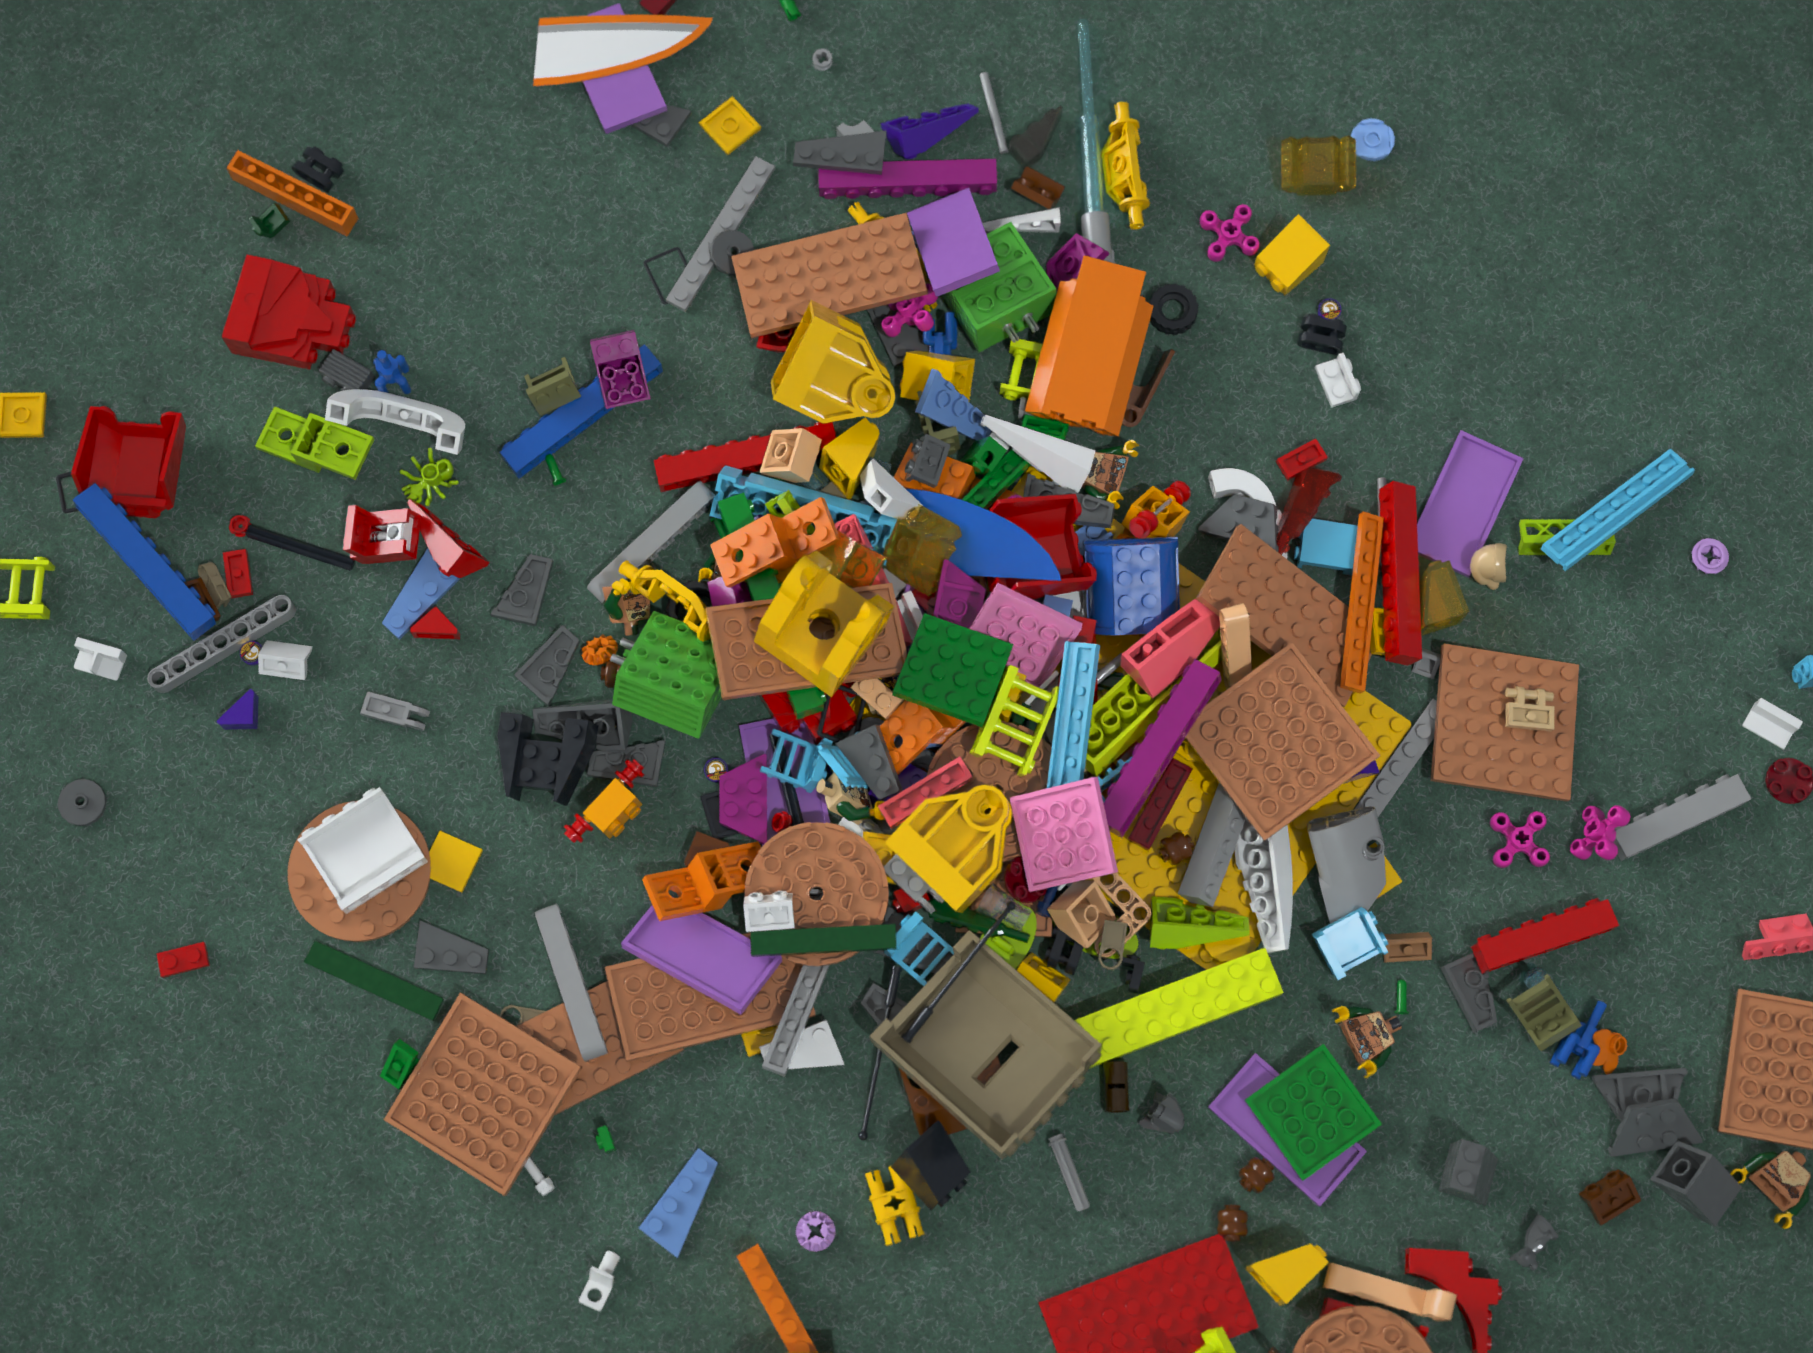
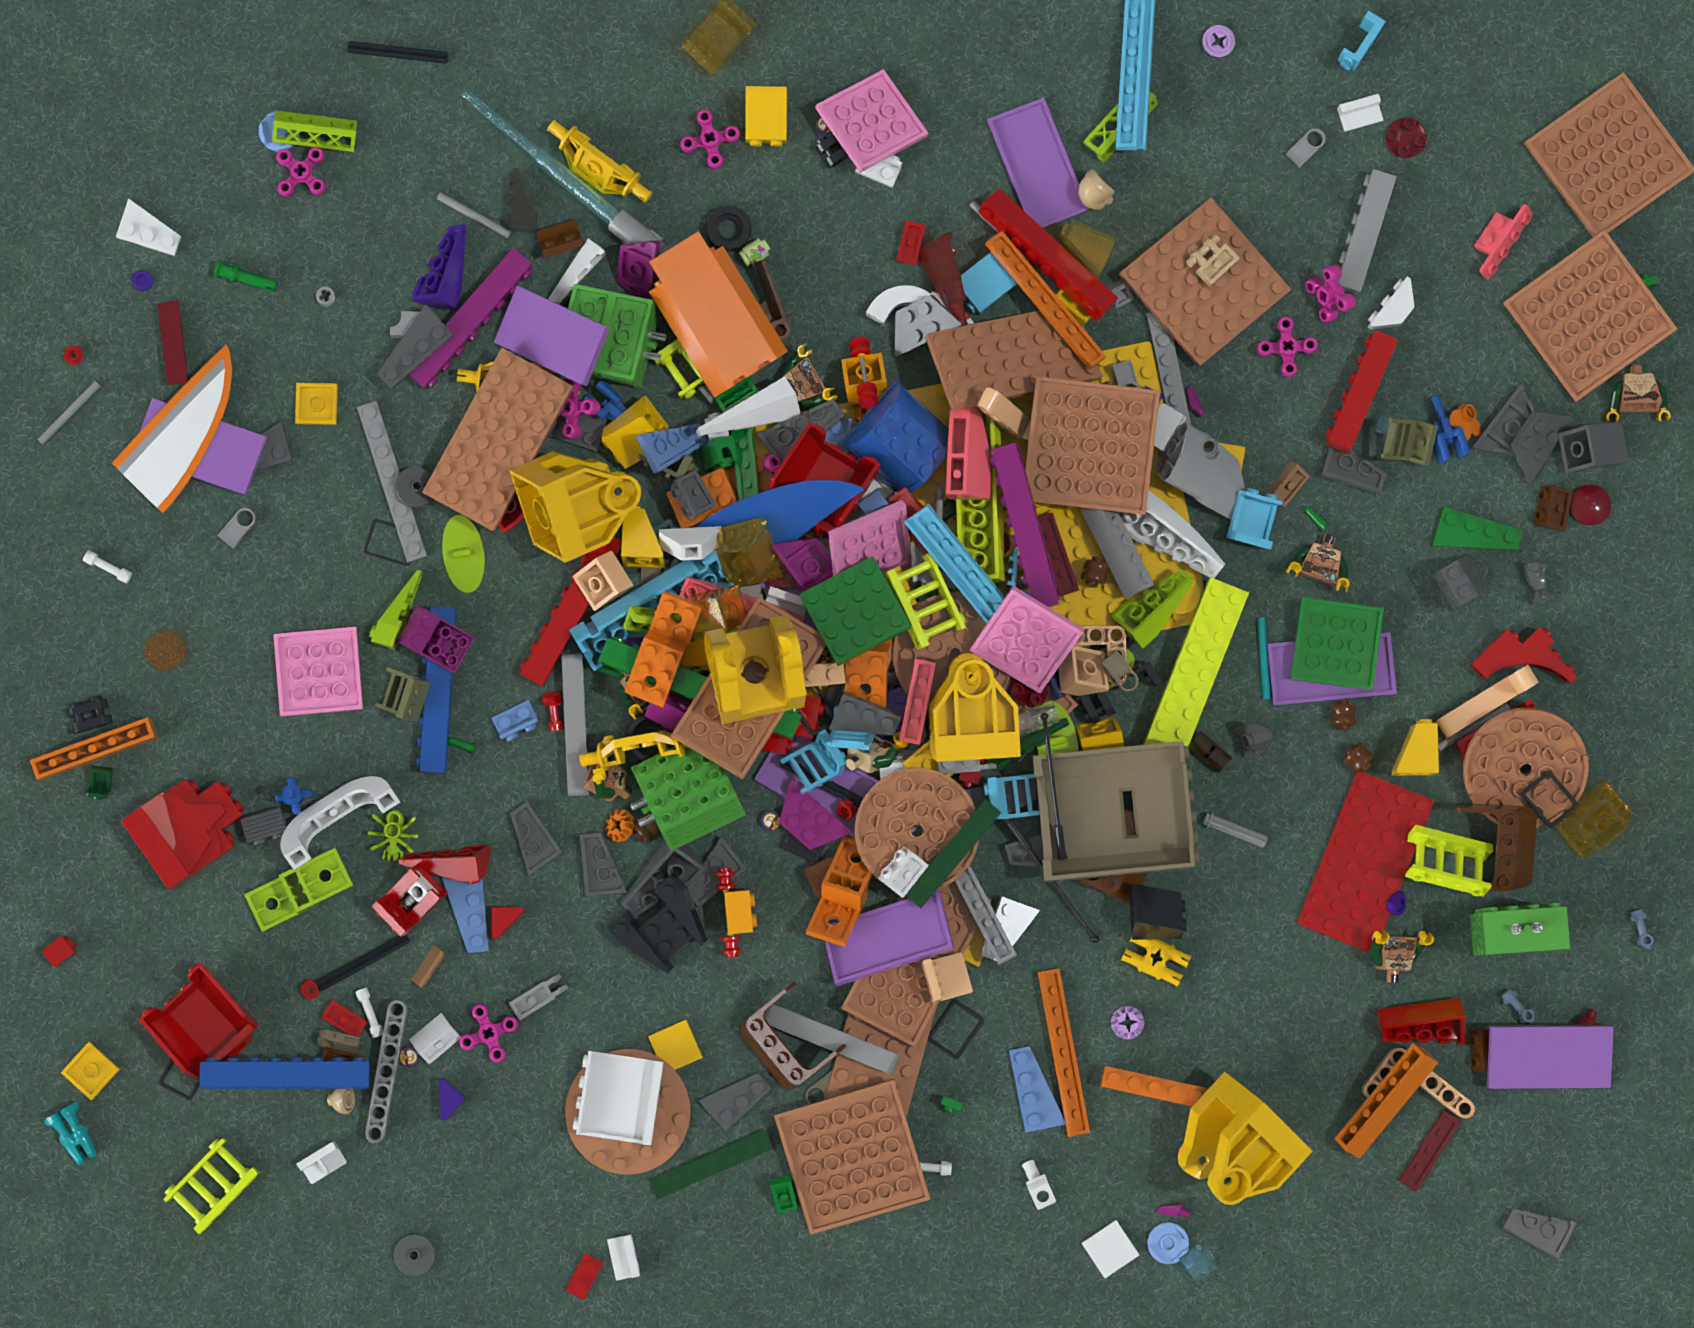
camera: 50 degrees left, 10 degrees up
none -> red brick [42,936,77,968]
none -> white bar [83,550,133,584]
none -> clear orange tile [145,630,186,671]
none -> light grey piece [217,508,256,549]
none -> bright pink plate [274,627,363,717]
none -> tan brick [327,1089,355,1114]
none -> white bar [355,987,383,1038]
none -> lime wedge [369,570,423,650]
none -> medium nougat slope [411,945,446,988]
none -> lime shield [442,515,485,593]
none -> dark pink gear [459,1004,519,1063]
none -> medium blue bracket [491,700,539,742]
none -> red bar [542,691,563,731]
none -> white panel [607,1234,641,1281]
none -> yellowish green brick [739,238,770,267]
none -> windscreen [740,982,847,1090]
none -> bright pink plate [815,69,929,173]
none -> light nougat bracket [922,952,973,1003]
none -> black piece [928,999,984,1059]
none -> orange plate [1037,968,1090,1137]
none -> light grey piece [1112,360,1140,388]
none -> white panel [1154,403,1187,452]
none -> magenta bar [1185,385,1206,417]
none -> teal bar [1257,617,1271,700]
none -> light grey piece [1286,128,1325,168]
none -> white slope [1368,276,1414,330]
none -> green wing [1432,507,1523,551]
none -> light grey bar [1438,703,1510,751]
none -> dark red dish [1570,485,1611,526]

